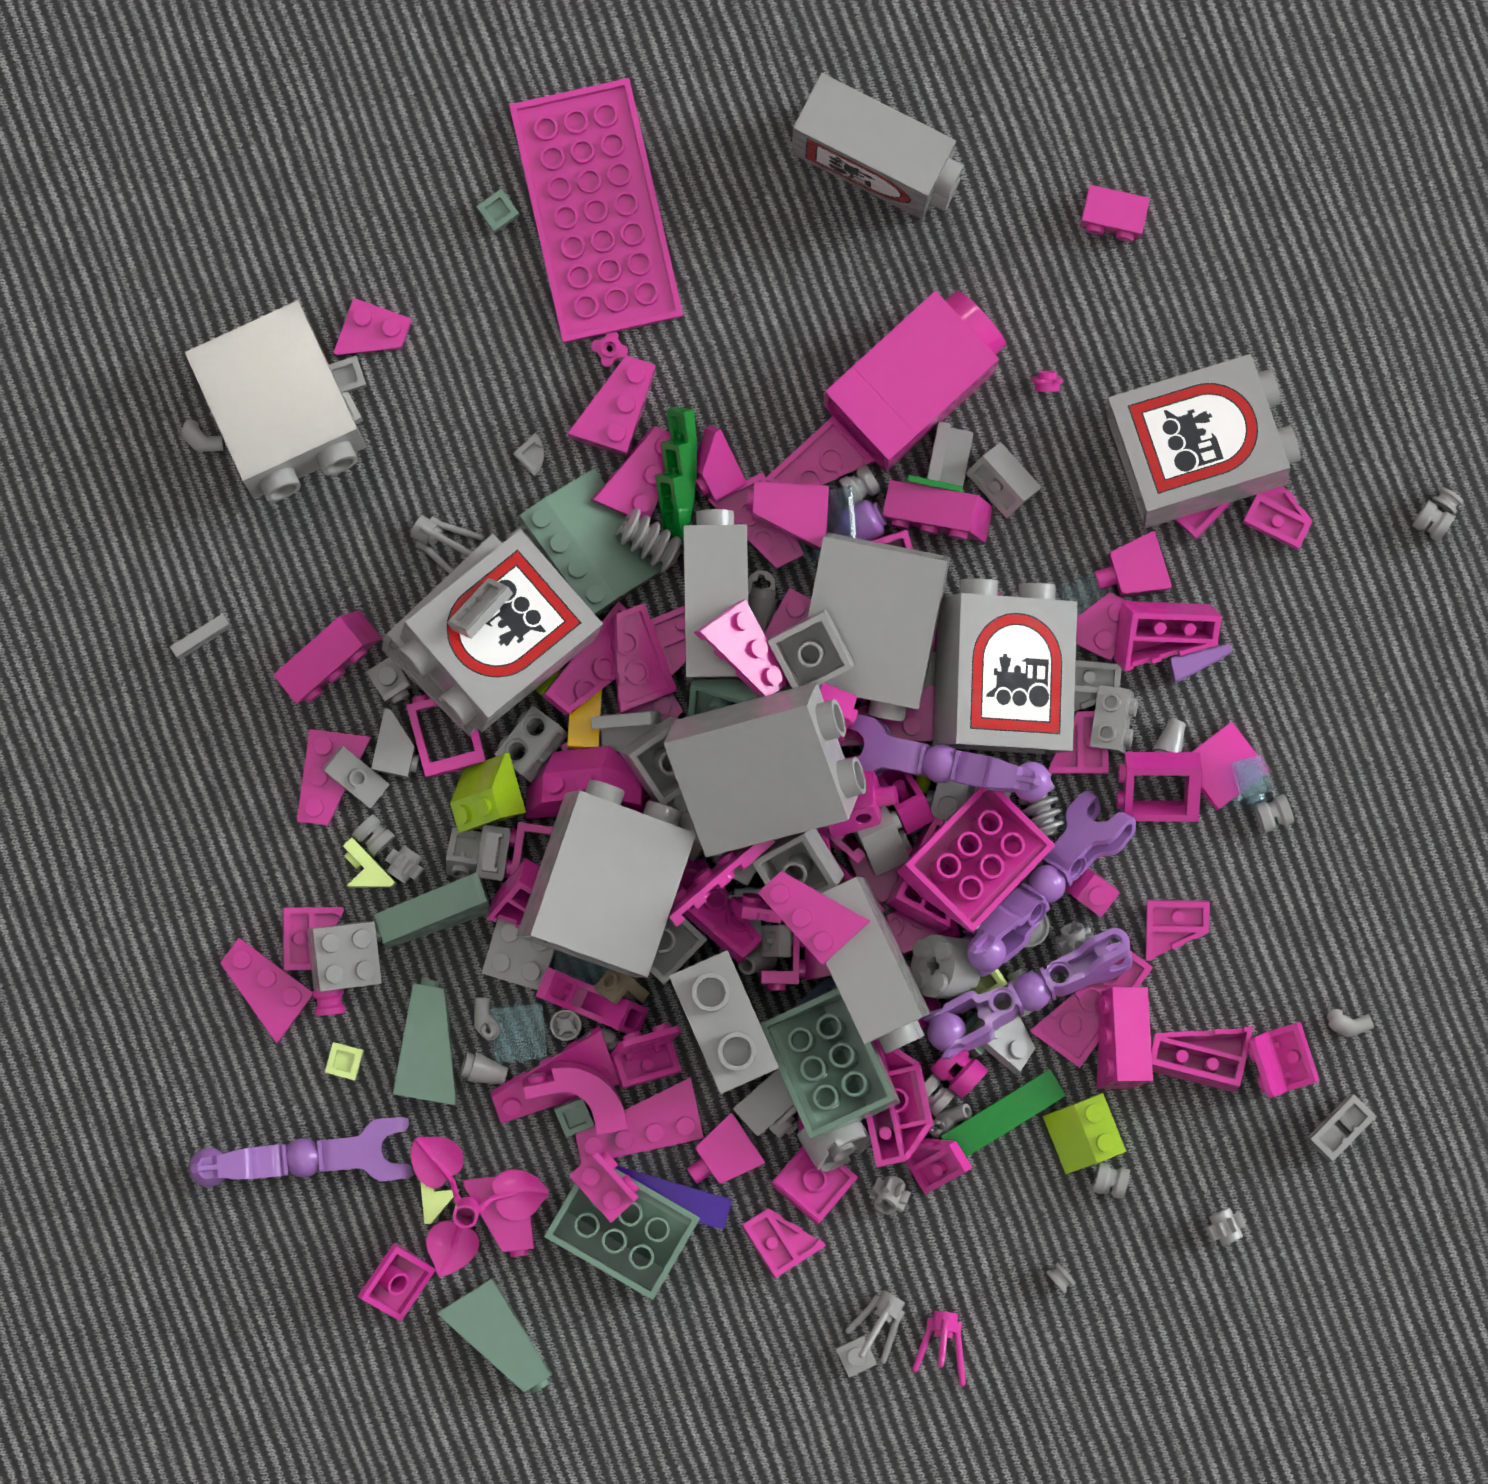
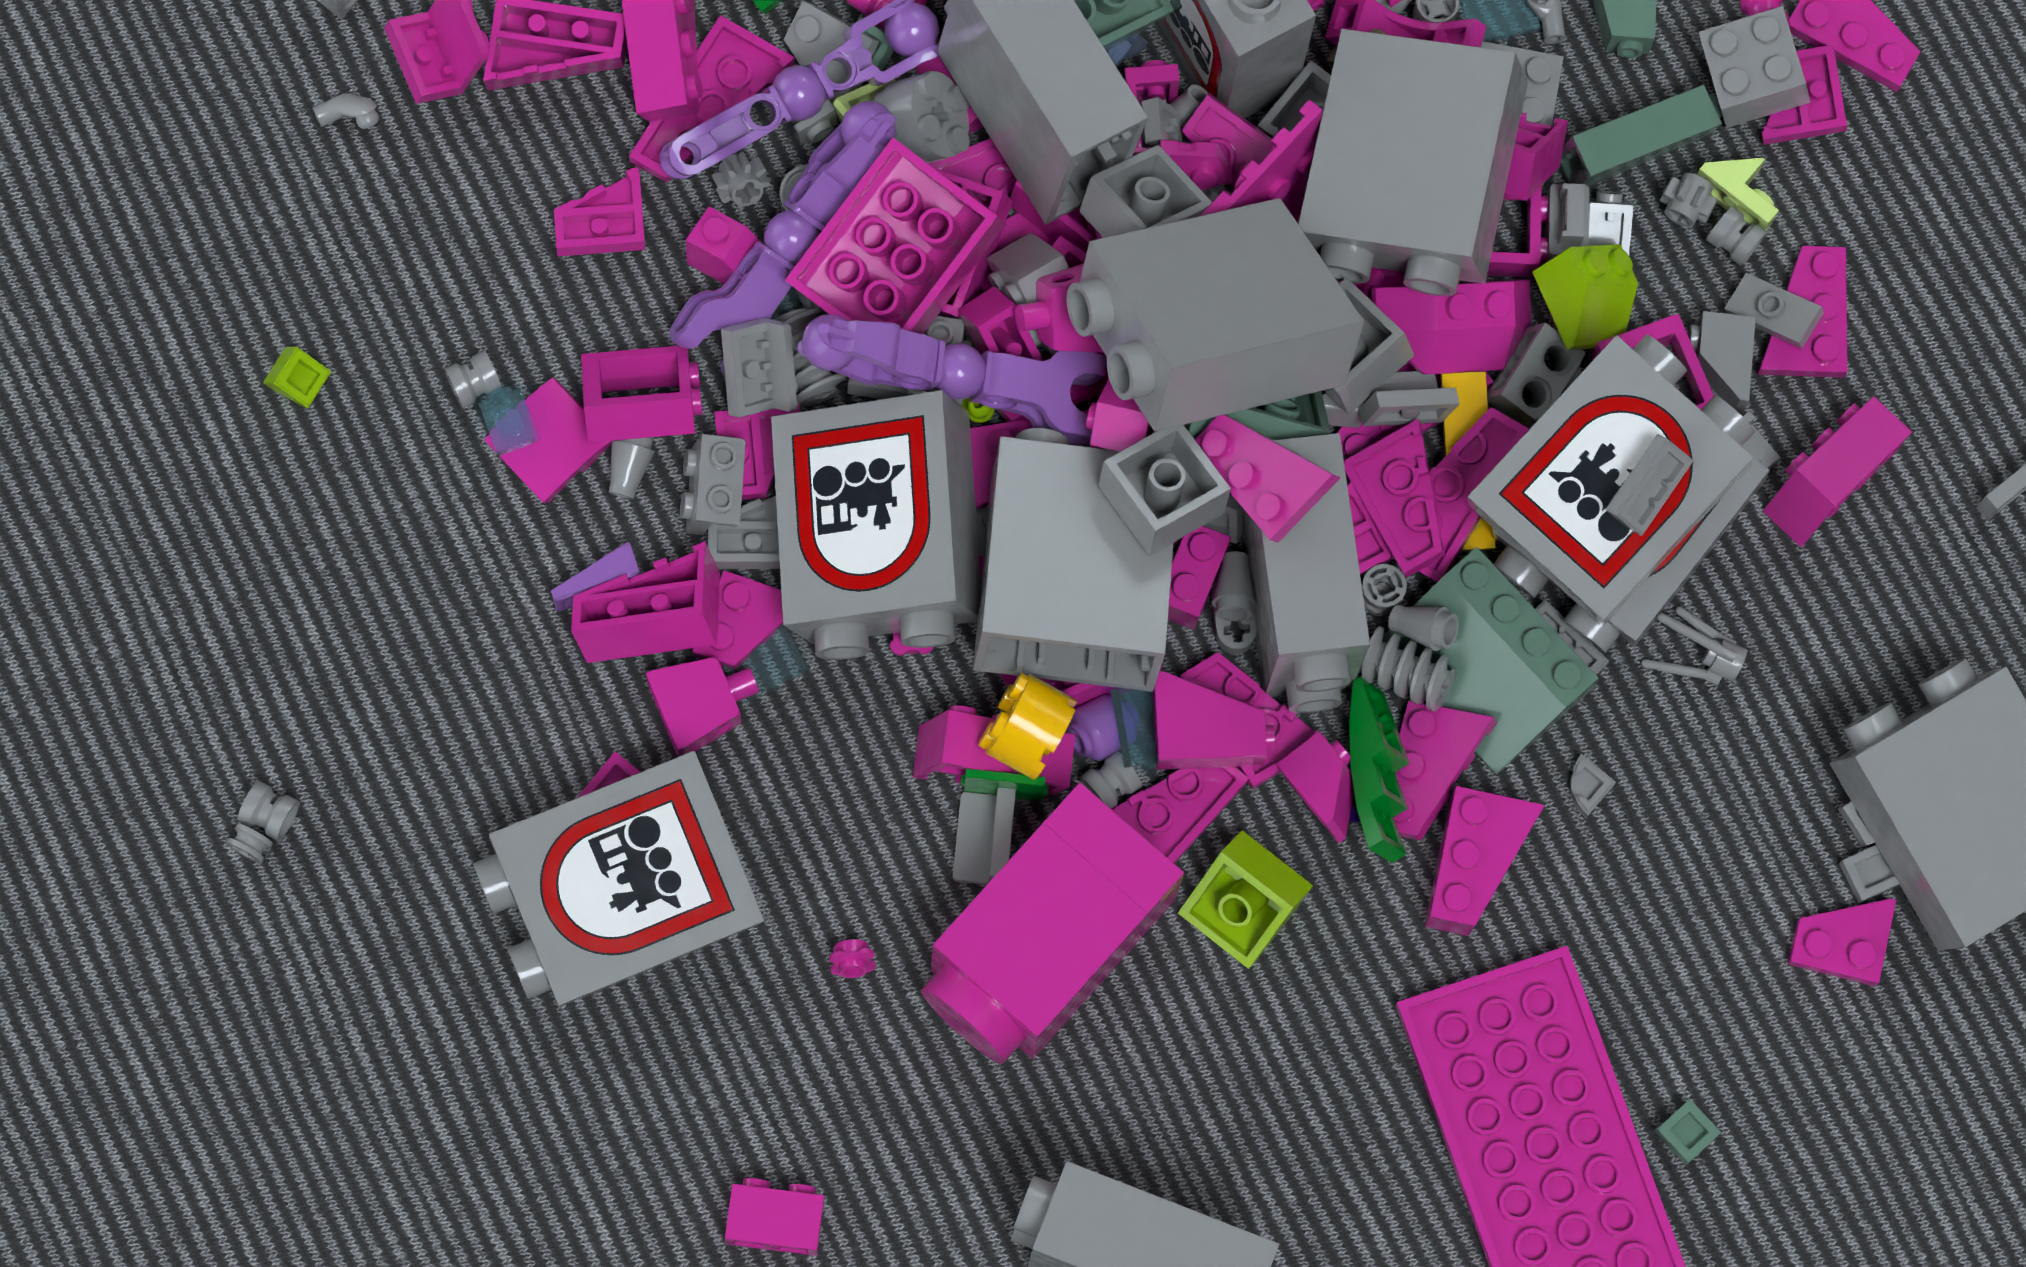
camera: 170 degrees right, 10 degrees down
dark pink plate [591,331,628,367] -> none
dark pink wing [758,871,870,965] -> none
light grey panel [966,443,1041,518] -> none
dark pink wing [1242,486,1312,550] -> none
none -> lime slope [263,347,331,408]
none -> light grey bracket [721,318,798,418]
none -> yellow brick [978,672,1078,780]
none -> lime slope [1178,830,1313,969]
none -> light grey wheel [1362,564,1407,617]
none -> light grey cone [1388,605,1459,651]

